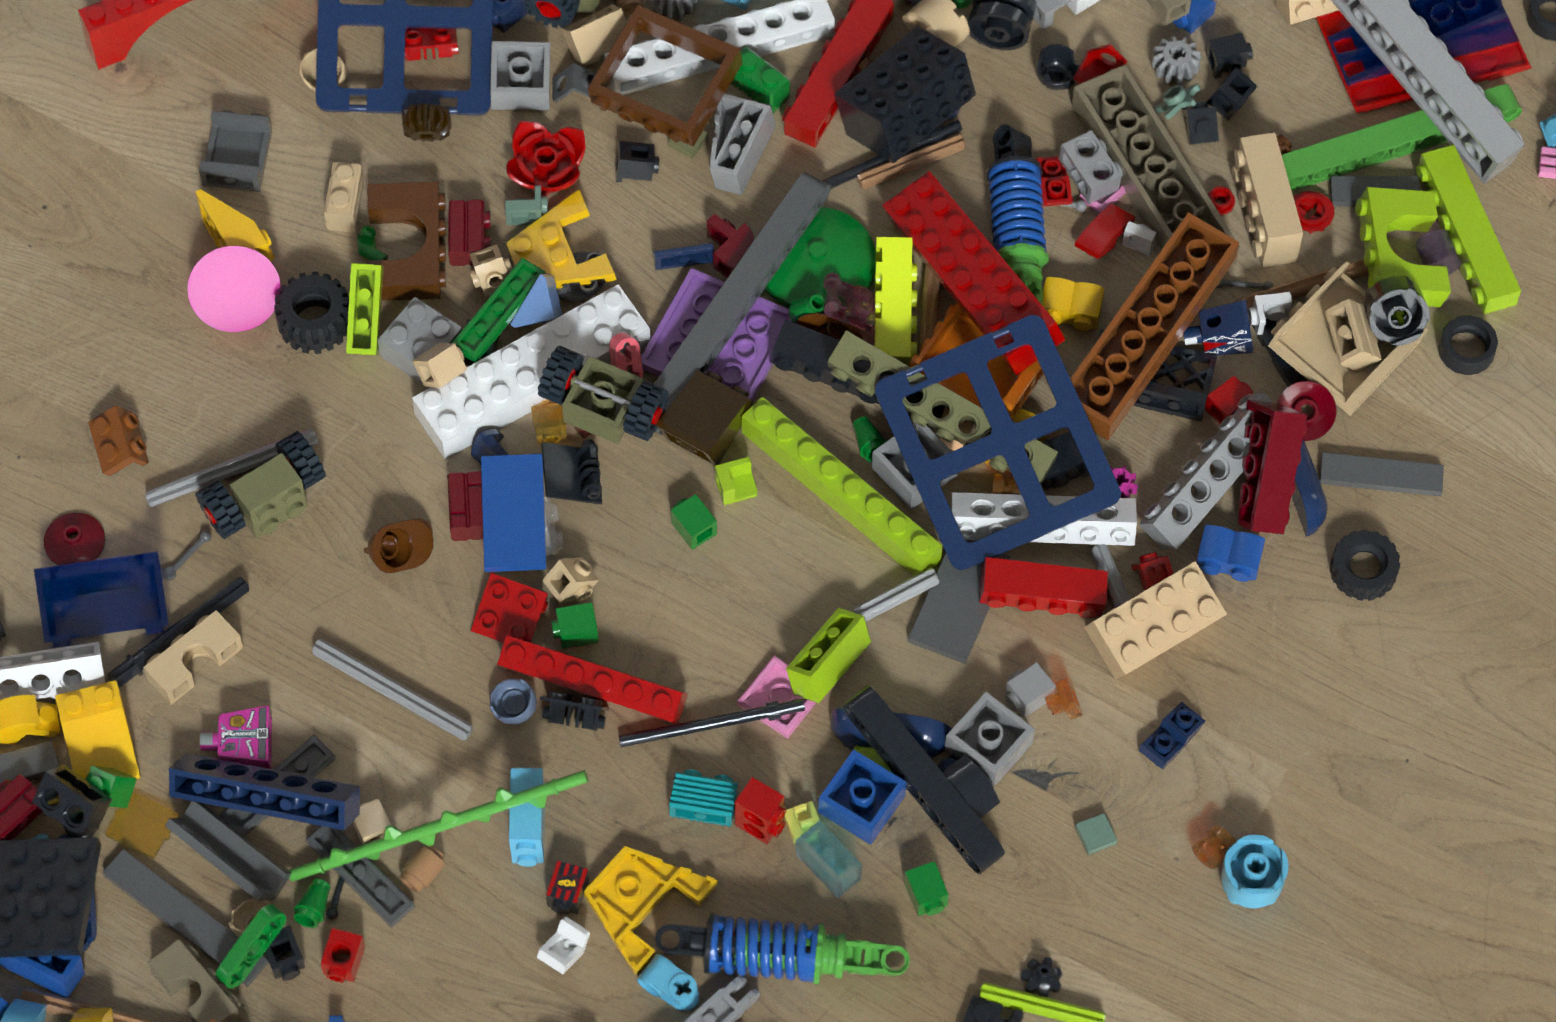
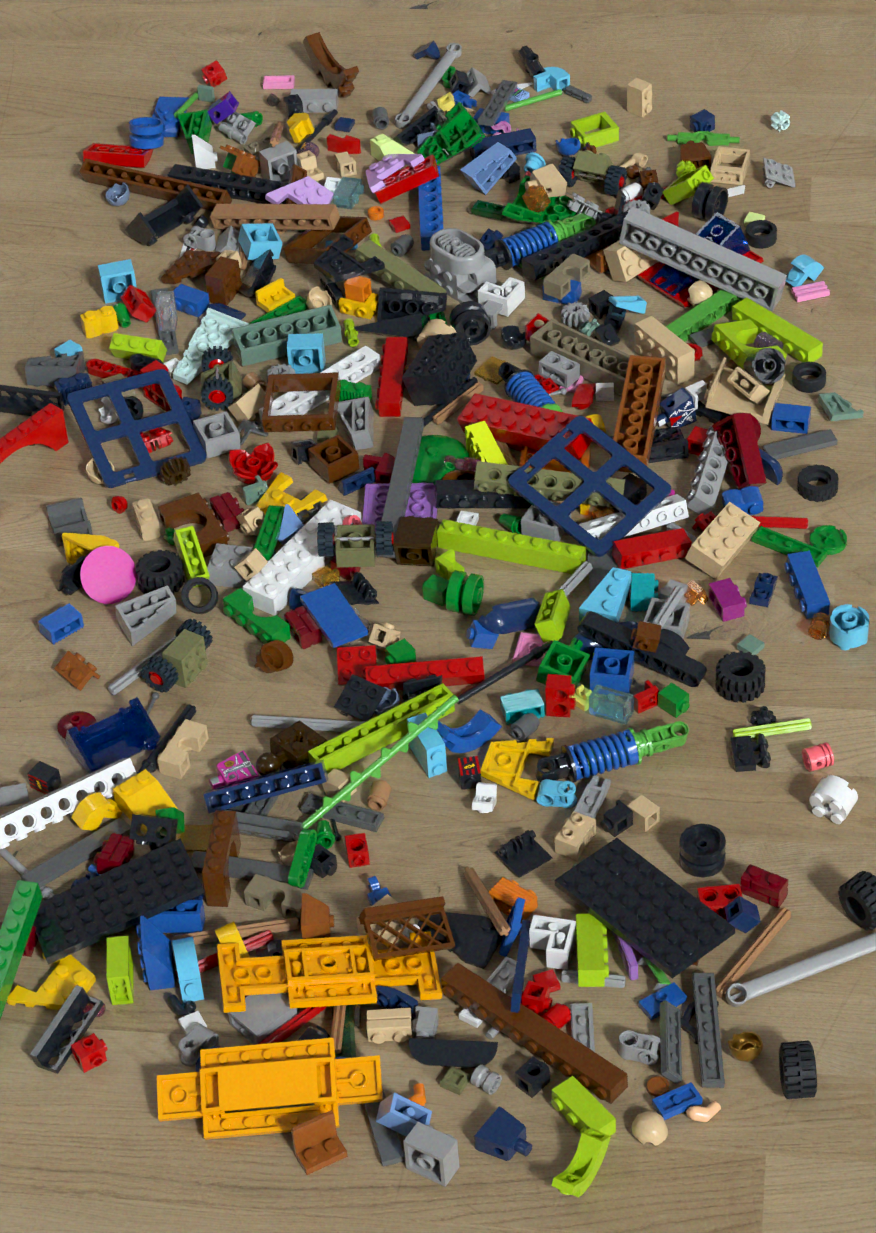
camera: 20 degrees left, 20 degrees down
none -> blue brick [38,603,84,644]
none -> black hinge [58,554,88,596]
none -> red plate [111,496,128,514]
none -> light grey wedge [115,586,177,646]
none -> black tyre [181,577,218,614]
none -> reddish brown arch [202,810,241,907]
none -> green arch [223,588,291,644]
none -> dark brown brick [256,720,327,776]
none -> reddish brown brick [308,435,360,484]
none -> lime brick [308,683,455,775]
none -> black hinge [334,674,387,722]
none -> blue arch [437,709,502,753]
none -> green wheel [446,570,484,616]
none -> white plate [456,511,479,525]
none -> blue brick [466,620,499,649]
none -> clear yellow piece [474,356,506,385]
none -> dark blue brick [478,598,541,634]
none -> dark grey brick [510,713,540,741]
none -> green brick [536,638,590,689]
none -> medium azure wedge [579,567,631,623]
none -> medium azure slope [608,295,647,314]
none -> reddish brown brick [630,621,662,653]
none -> teal brick [631,573,659,612]
none -> red bracket [634,680,659,714]
none -> light grey axle [653,586,684,628]
none -> tan hair [687,281,713,307]
none -> magenta brick [709,578,747,622]
none -> red axle [716,515,808,529]
none -> black tyre [716,651,766,703]
none -> green tile [751,526,827,568]
none -> blue brick [772,403,811,434]
none -> blue brick [784,551,830,619]
none -> green tile [809,525,847,555]
none -> sand green wing [817,392,864,421]

